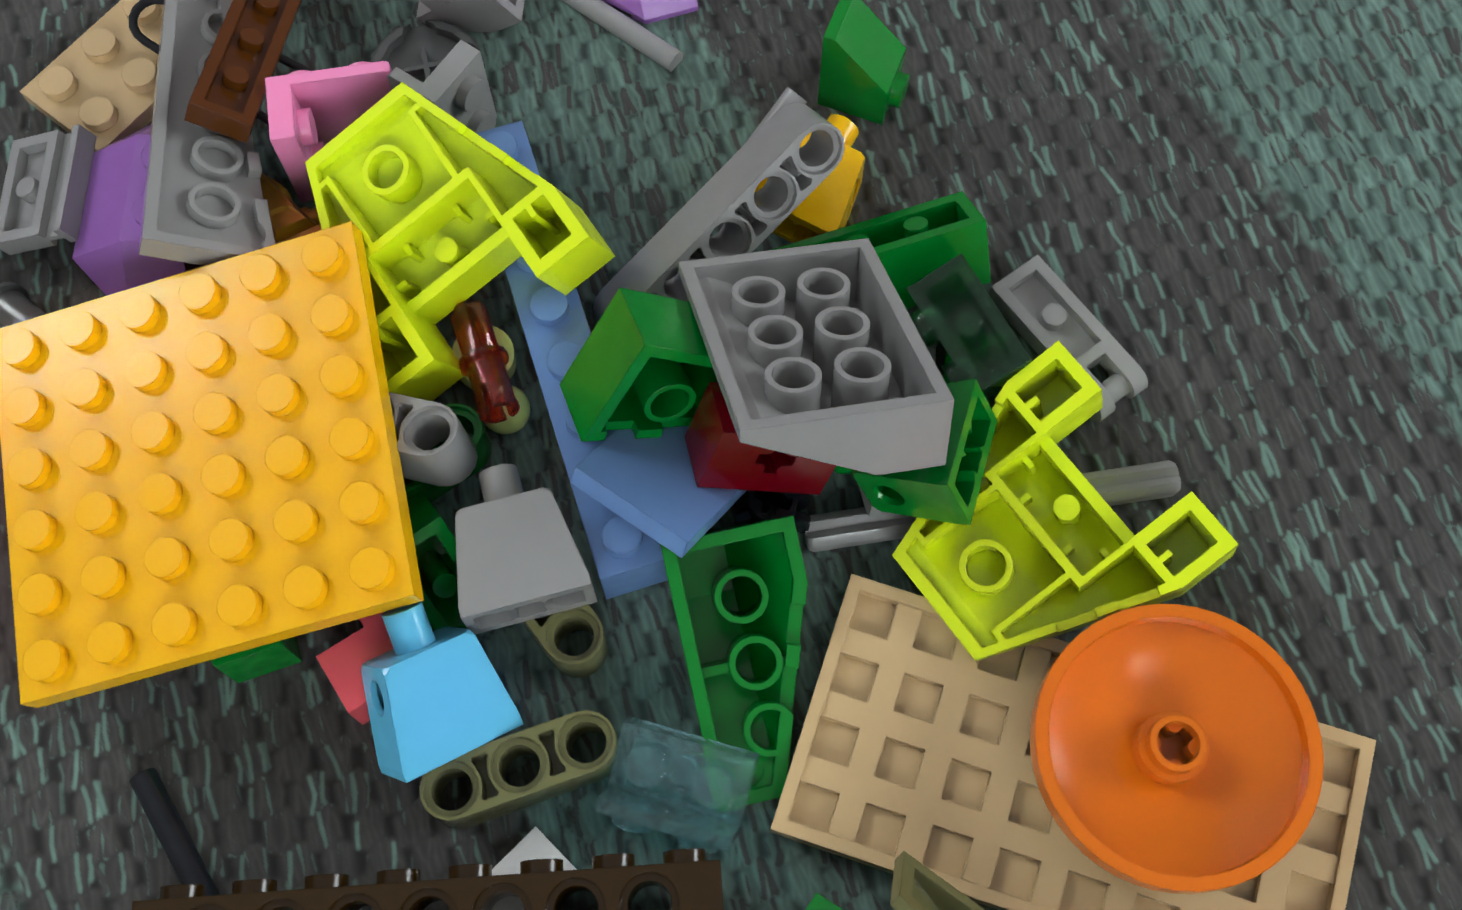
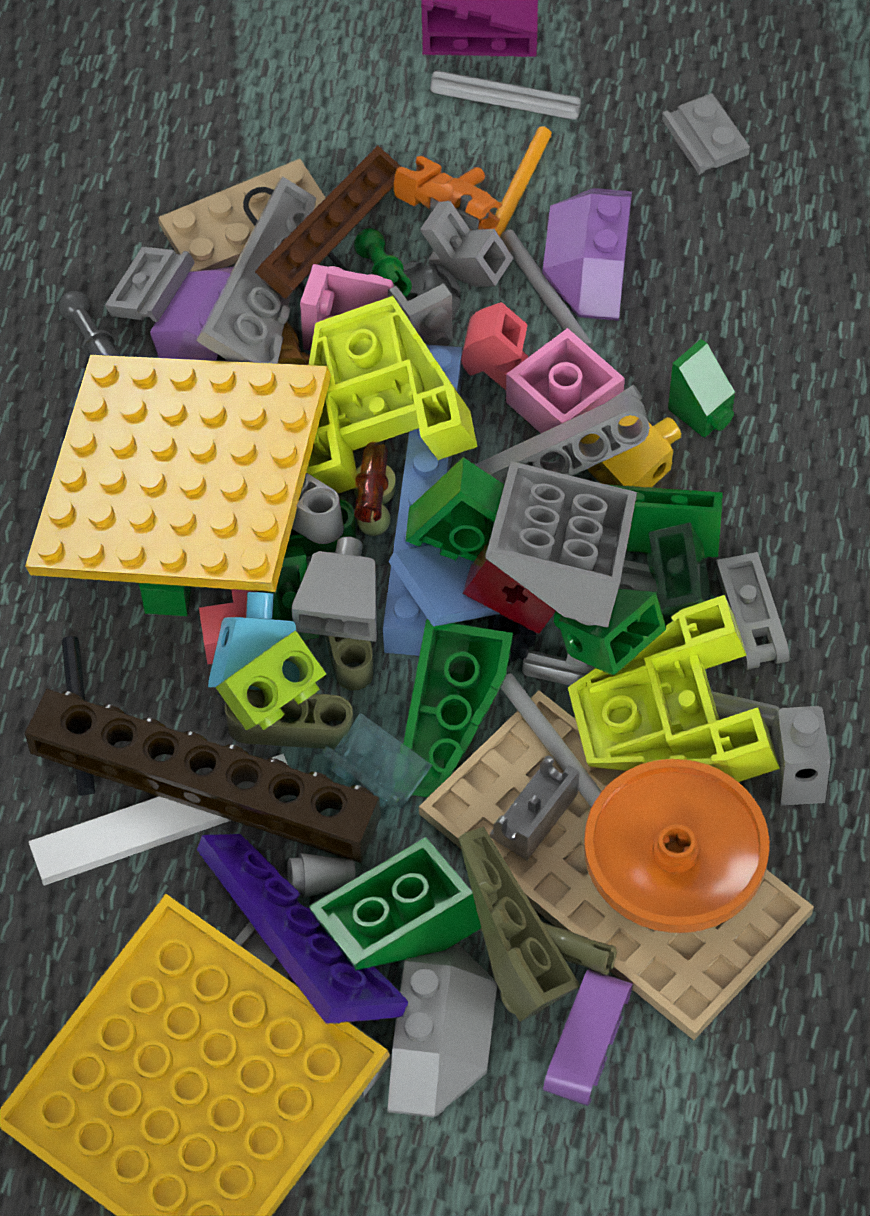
camera: 25 degrees right, 10 degrees down
none -> lime brick [215,630,326,730]
none -> green pin [354,228,412,297]
none -> coral brick [461,302,528,390]
none -> flat silver hinge [490,756,579,860]
none -> light grey bar [500,673,602,808]
none -> bright pink brick [506,328,625,433]
none -> light grey torso [770,706,830,805]

